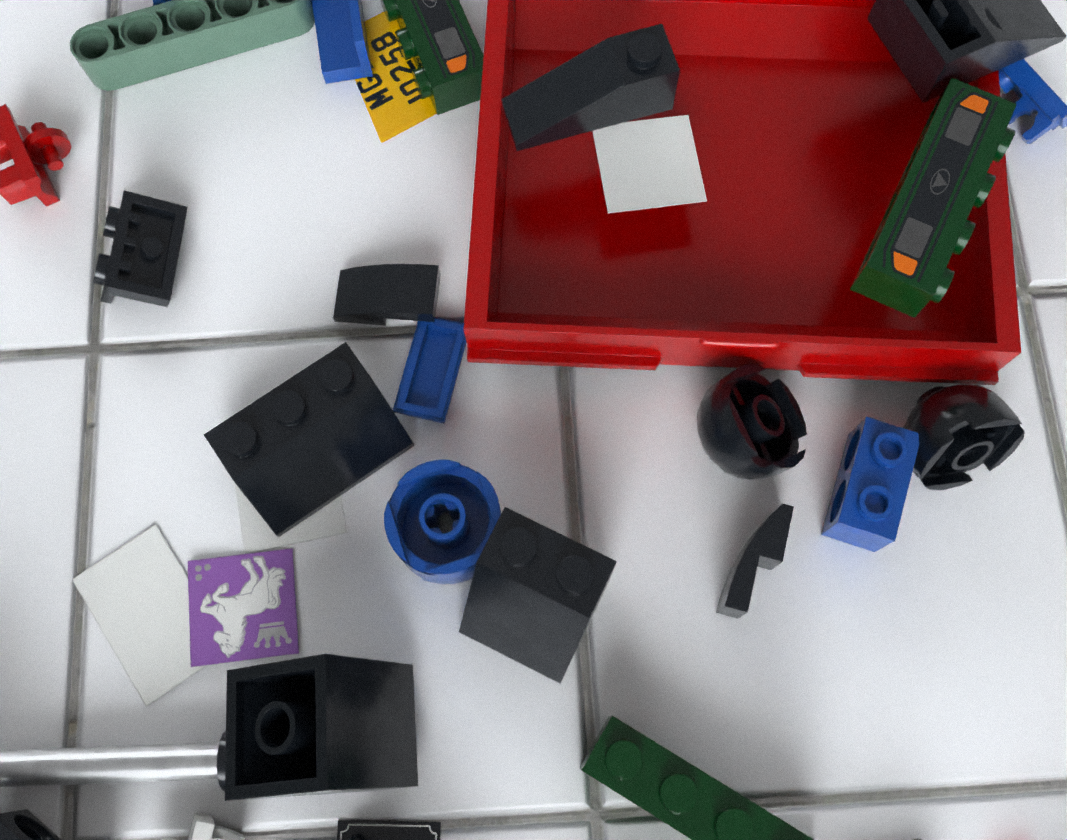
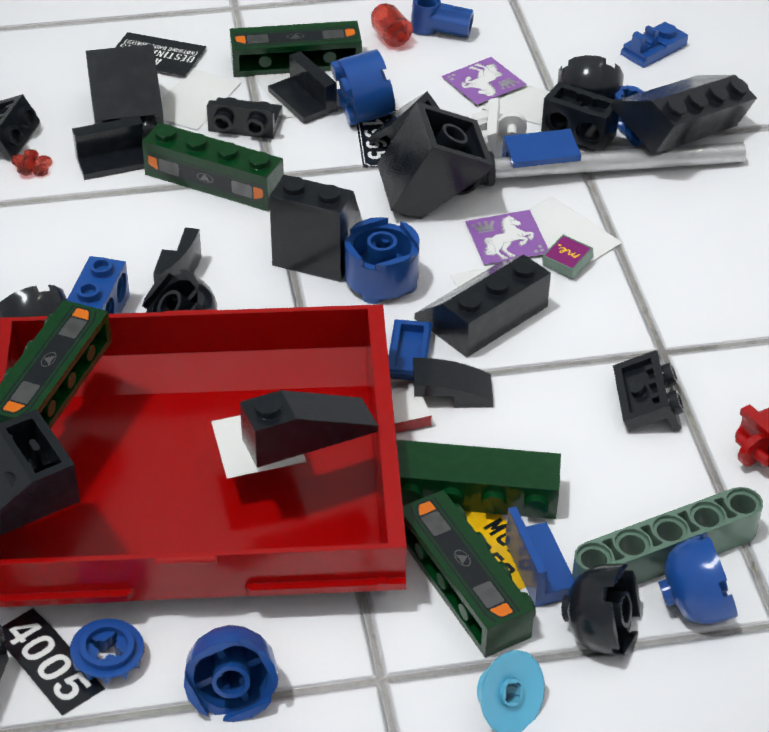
camera: 170 degrees right, 30 degrees down
none -> white tile [392,390,432,433]
none -> dark green brick [396,440,561,519]
none -> blue panel [502,129,581,168]
none -> tile [542,234,594,279]

